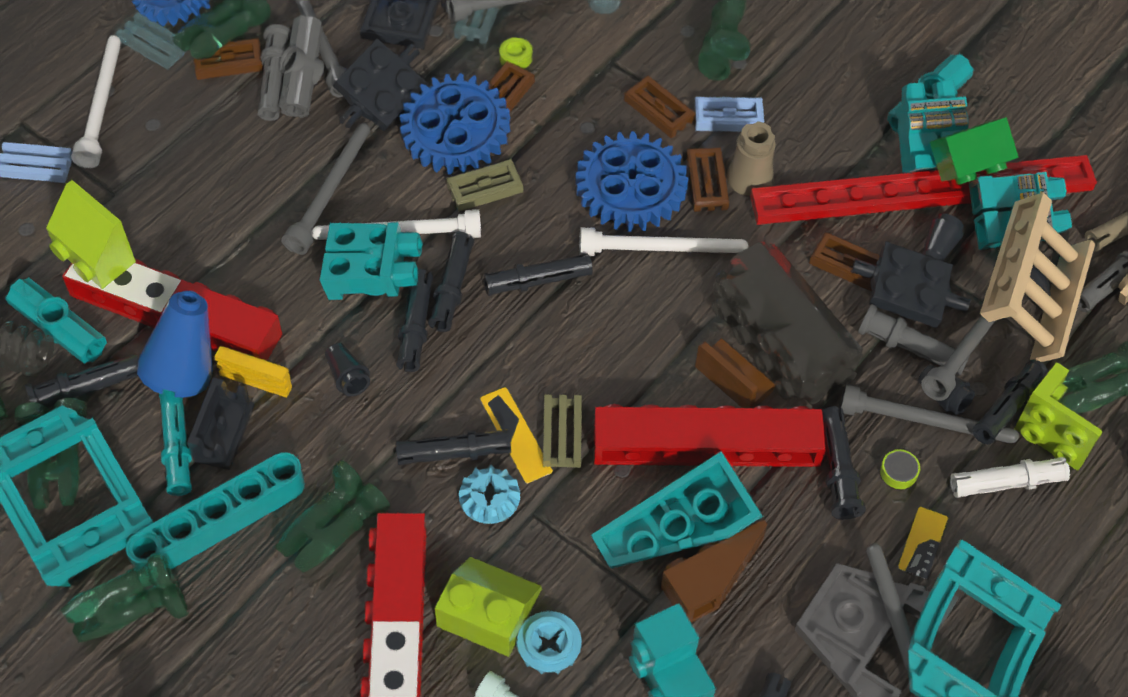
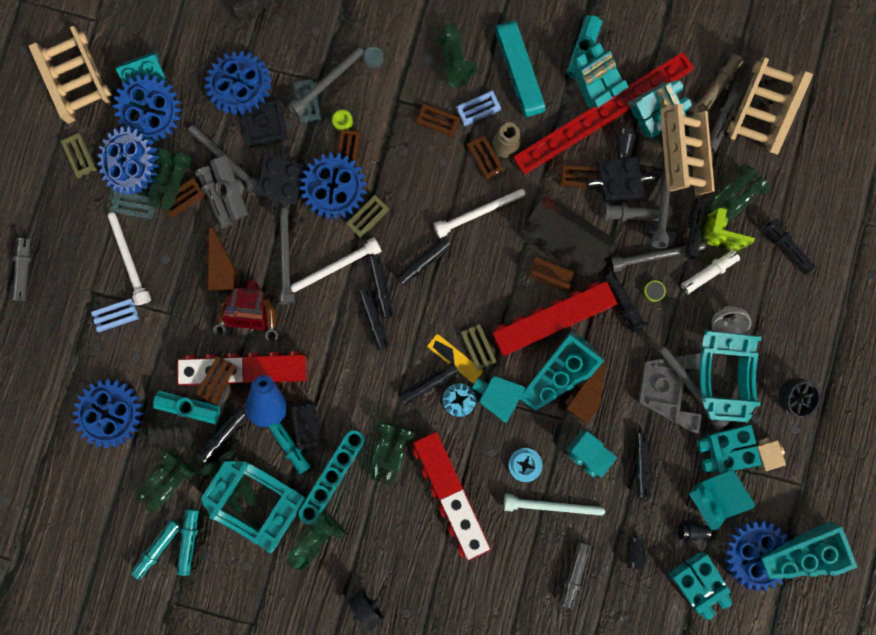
camera: 25 degrees left, 25 degrees up
lime slope [46,180,136,289] -> none
yellow tile [214,346,292,398] -> none
teal hips [320,222,423,300] -> none
black cone [325,343,370,397] -> none
lime slope [435,557,542,657] -> none
blue gear [575,131,688,232] -> none
yellow sticker [898,507,948,579] -> none
green brick [929,117,1019,185] -> none
none -> reddish brown tile [196,356,237,404]
none -> reddish brown slope [205,228,238,292]
none -> torso [213,280,279,340]
none -> teal torso [472,376,525,423]
none -> teal beam [495,20,545,118]
none -> light grey piece [711,306,751,334]

